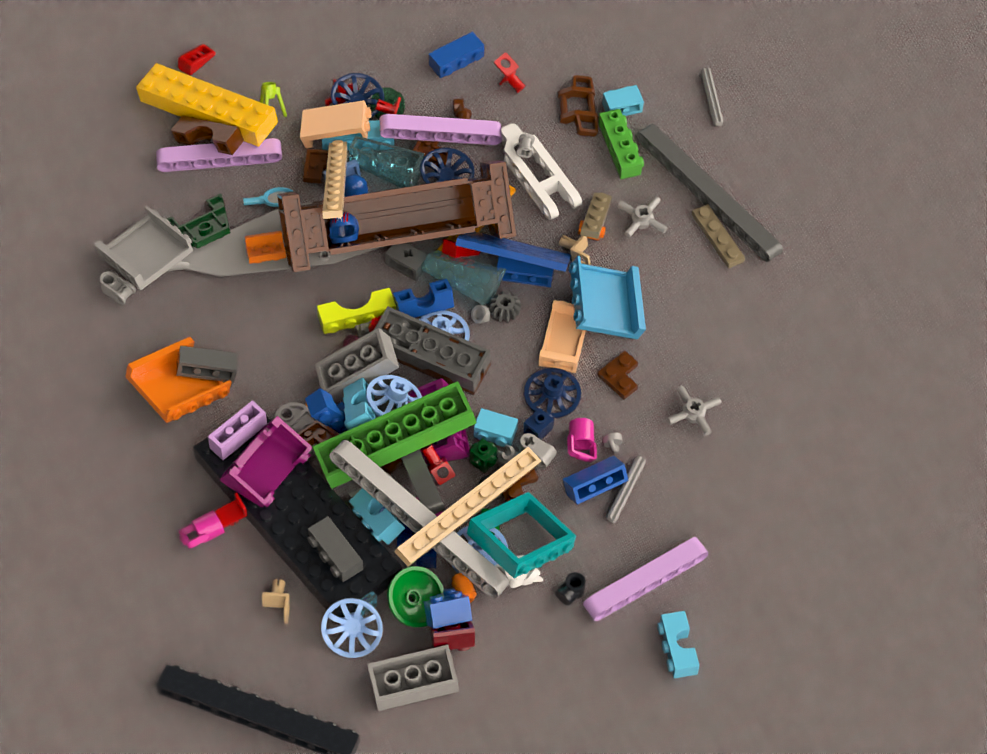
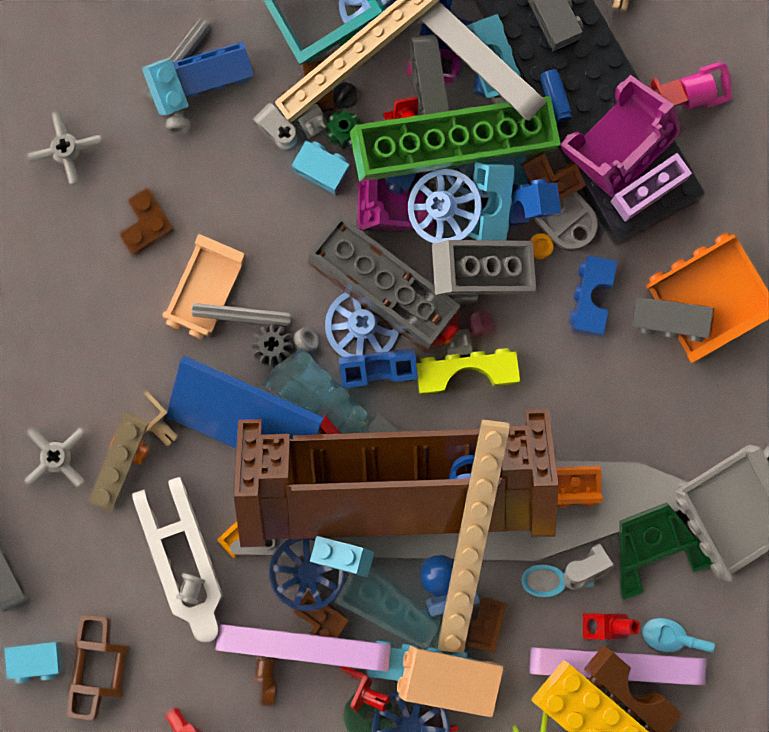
camera: 170 degrees left, 25 degrees up
dark blue brick [523,408,554,440] -> none
dark blue wheel [524,368,582,418] -> none
dark pink piece [567,418,597,463] -> none
dark azure panel [569,256,646,339] -> none
bright green brick [598,109,644,179] -> none
none -> medium azure brick [142,59,189,115]
none -> light grey axle [191,303,291,326]
none -> medium azure brick [310,536,374,577]
none -> blue piece [540,69,572,123]
none -> light grey leg [563,544,613,589]
none -> blue arch [568,255,618,338]
none -> red bracket [582,613,640,640]
none -> medium azure piece [642,618,715,653]

